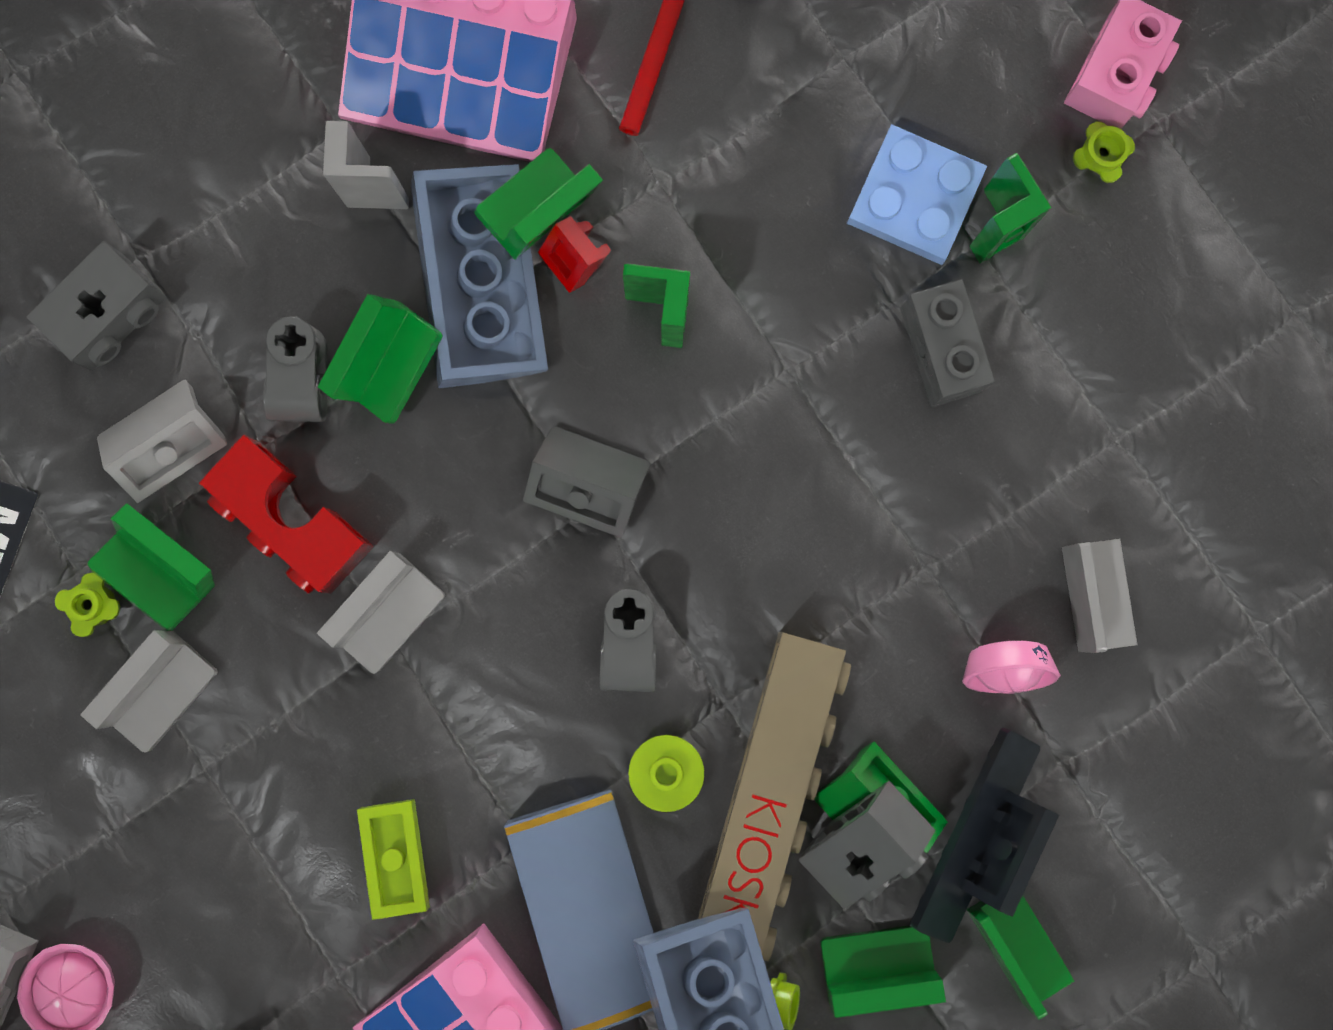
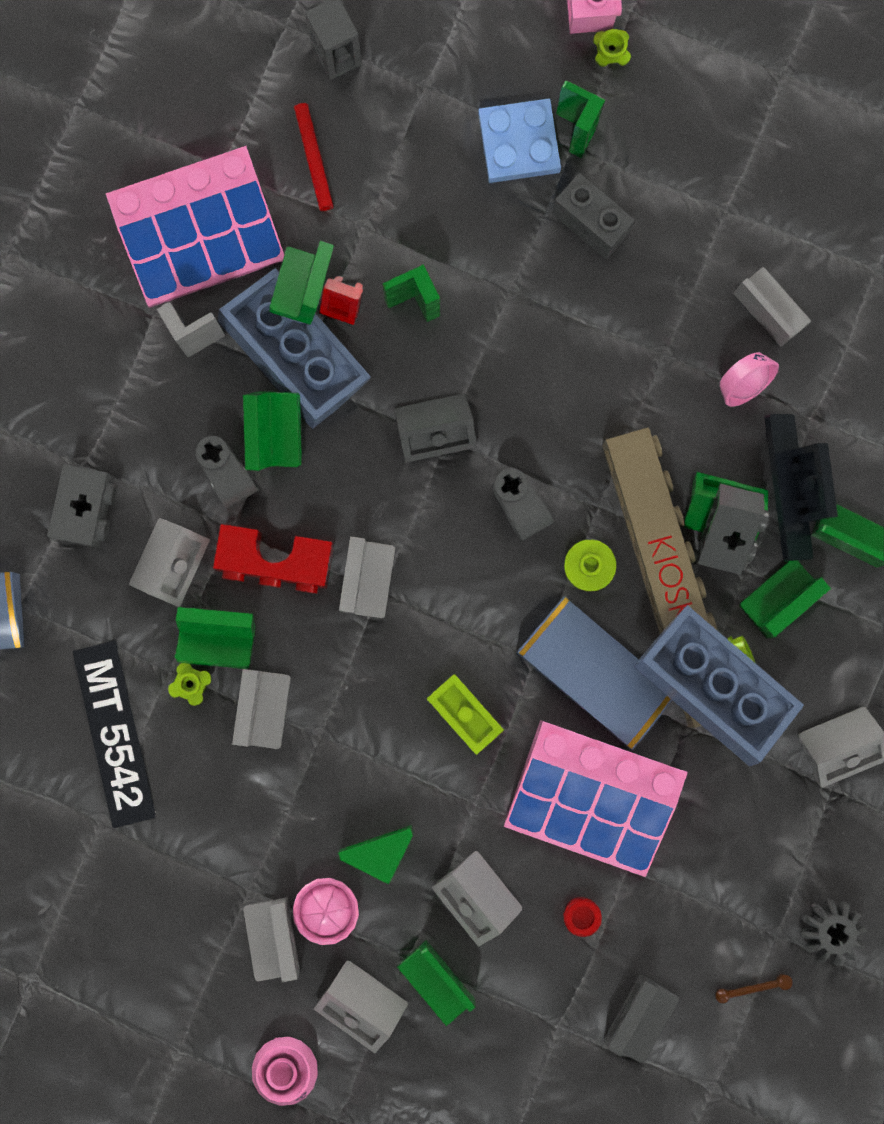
camera: 35 degrees left, 0 degrees up
none -> green slope [338,825,414,885]

